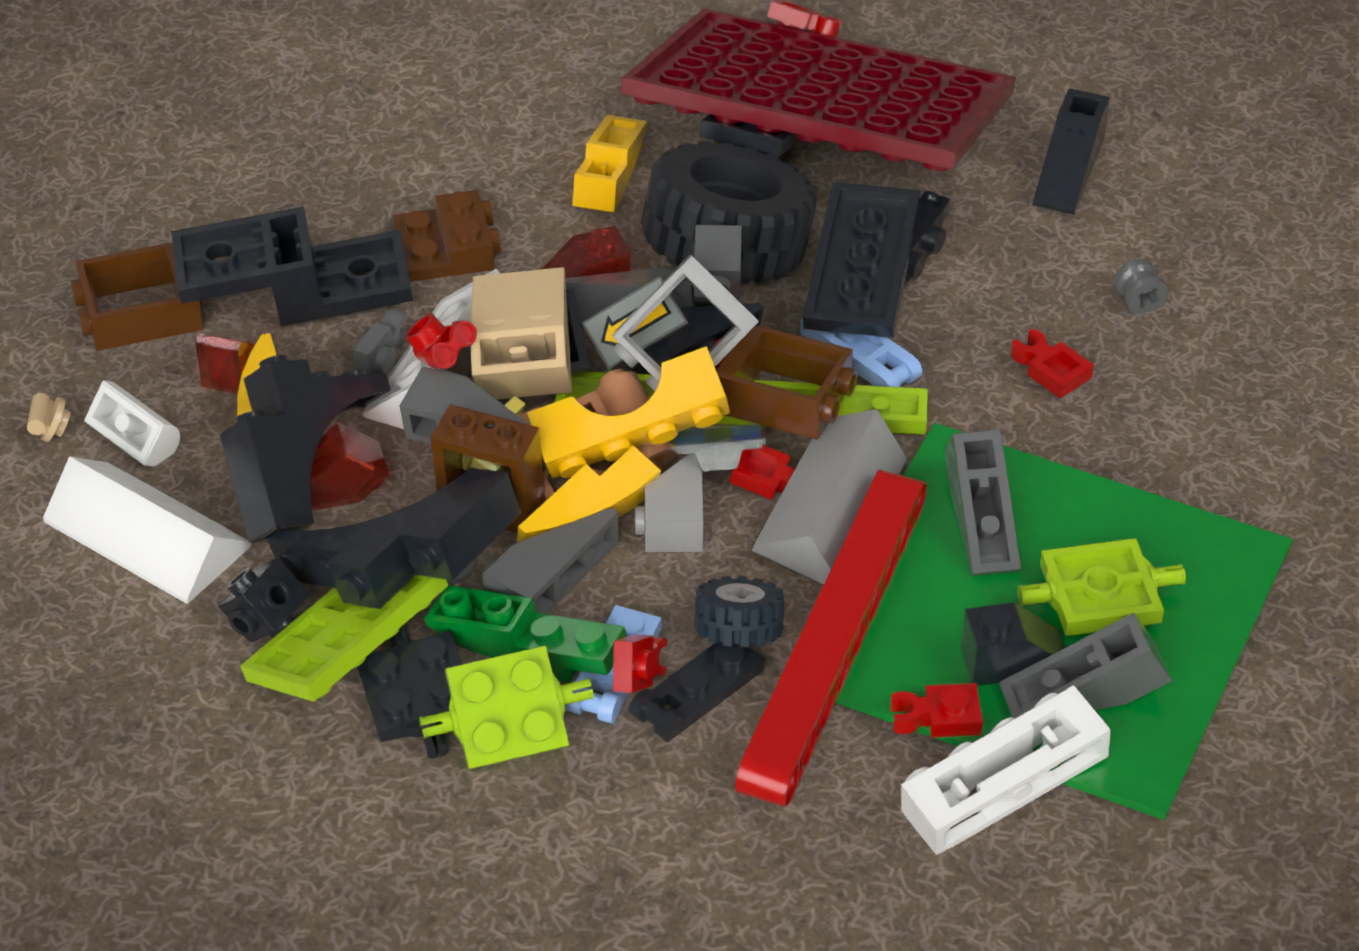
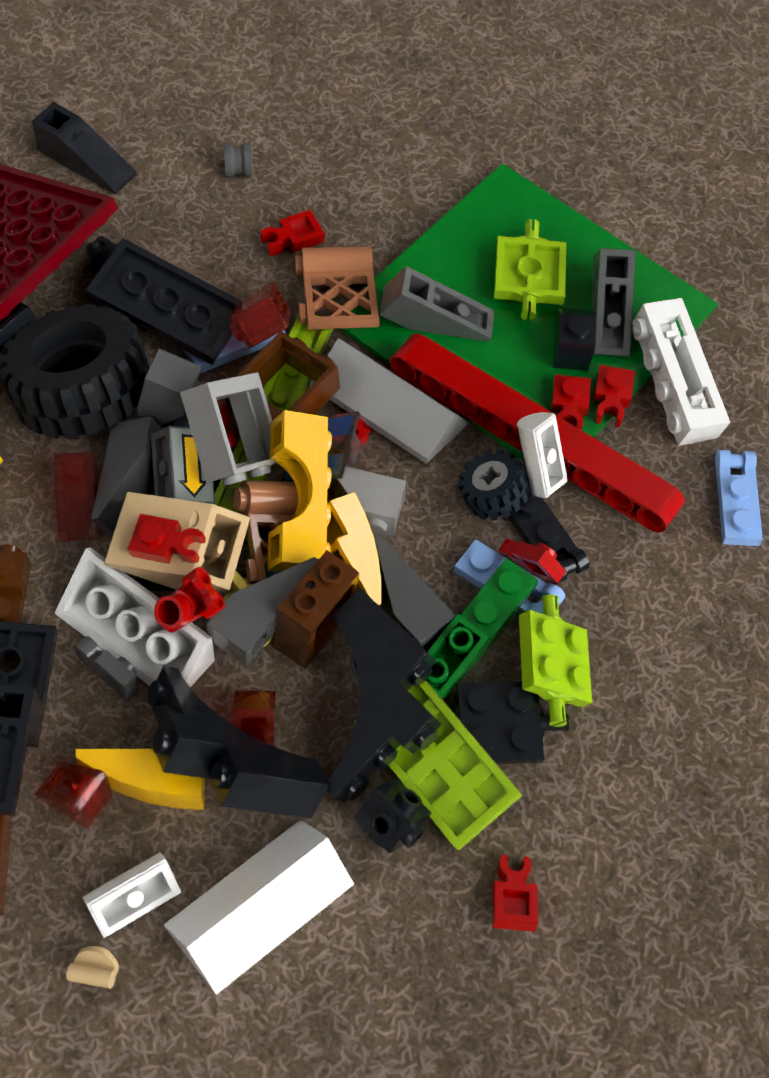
camera: 80 degrees left, 15 degrees up
none -> red plate [127,514,206,564]
none -> clear red slope [229,281,291,349]
none -> nougat piece [295,246,379,330]
none -> red plate [492,854,538,932]
none -> white brick [517,412,568,498]
none -> red plate [551,374,591,430]
none -> light blue plate [715,450,763,546]

